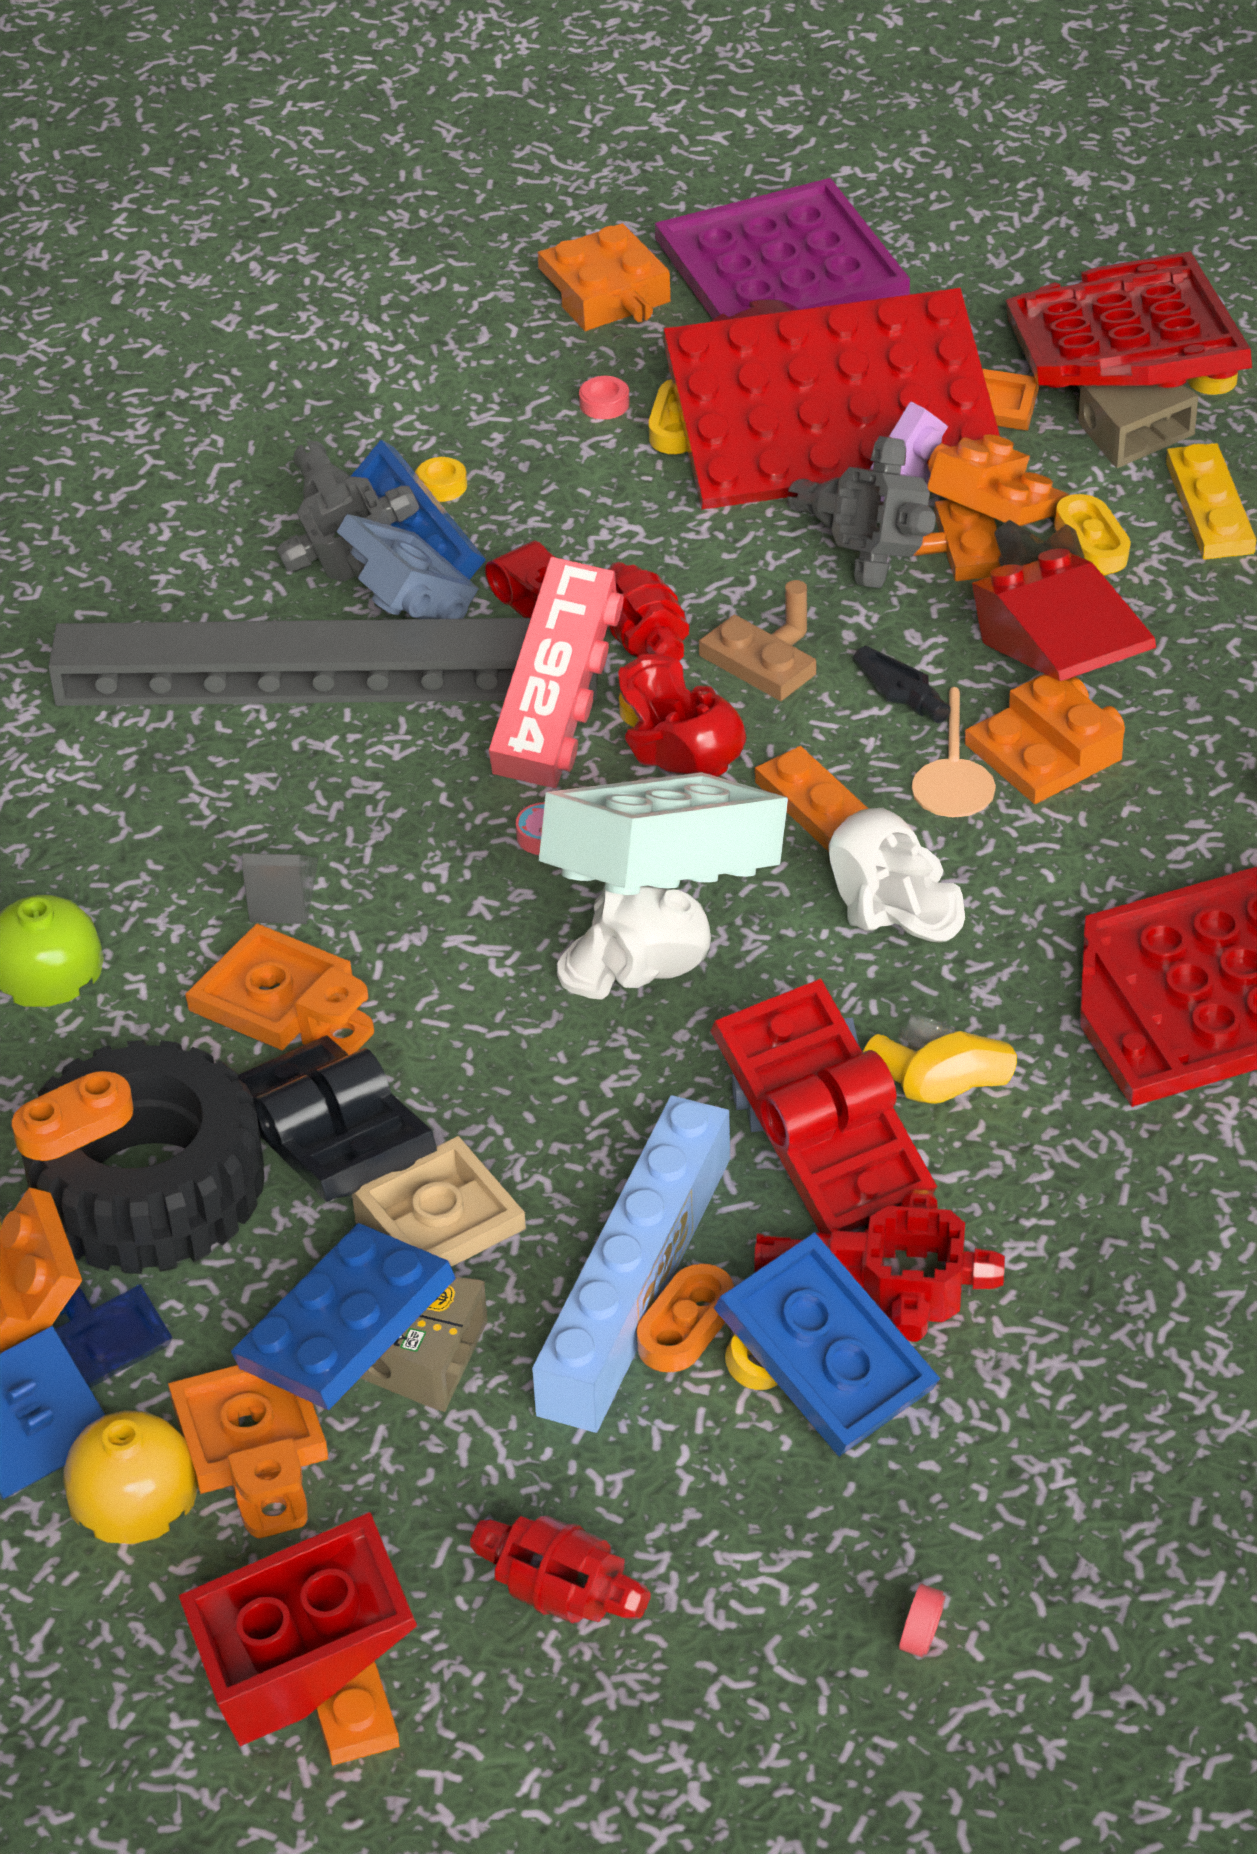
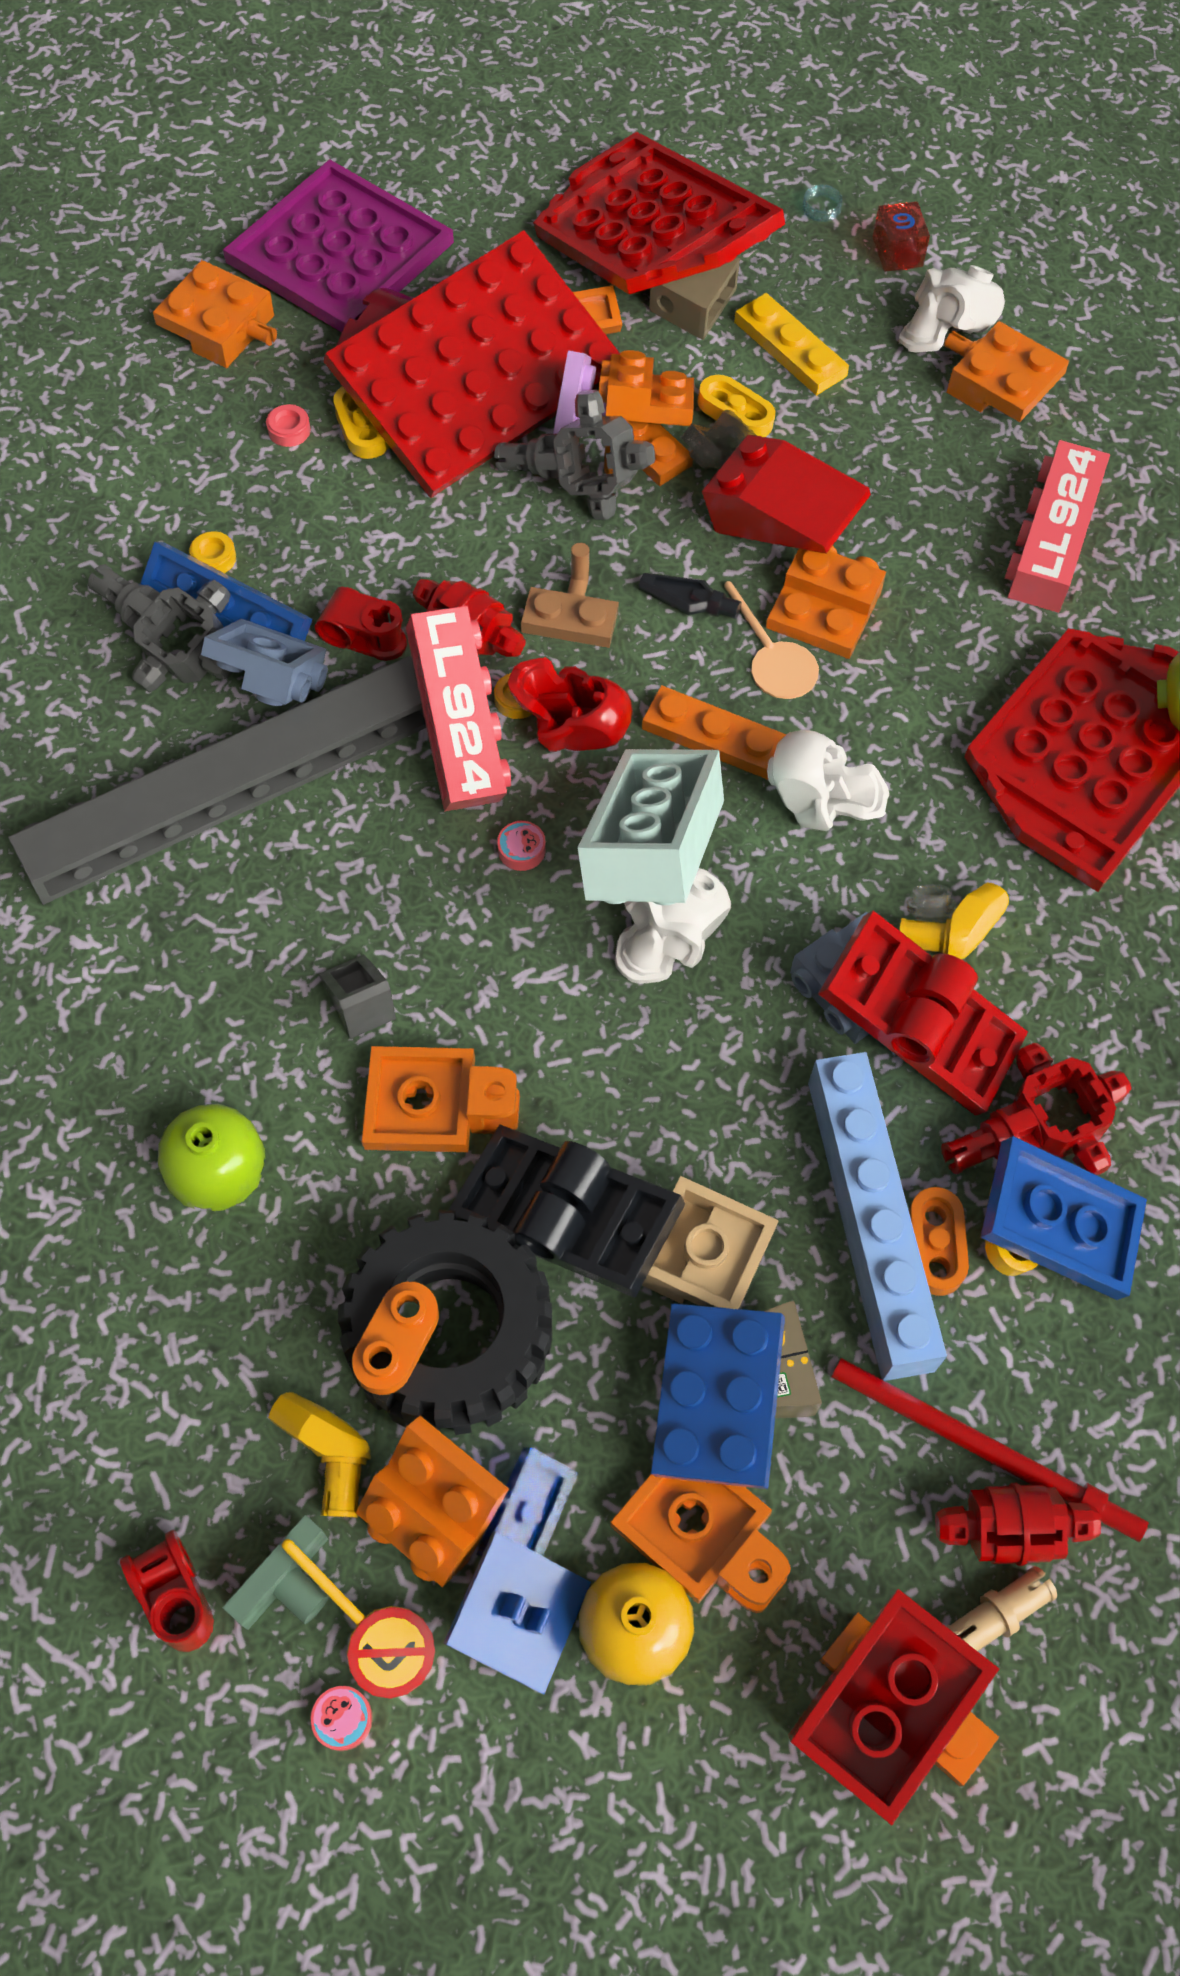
camera: 35 degrees left, 20 degrees up
none -> red bar [831,1358,1149,1542]
none -> tan pin [946,1566,1057,1651]

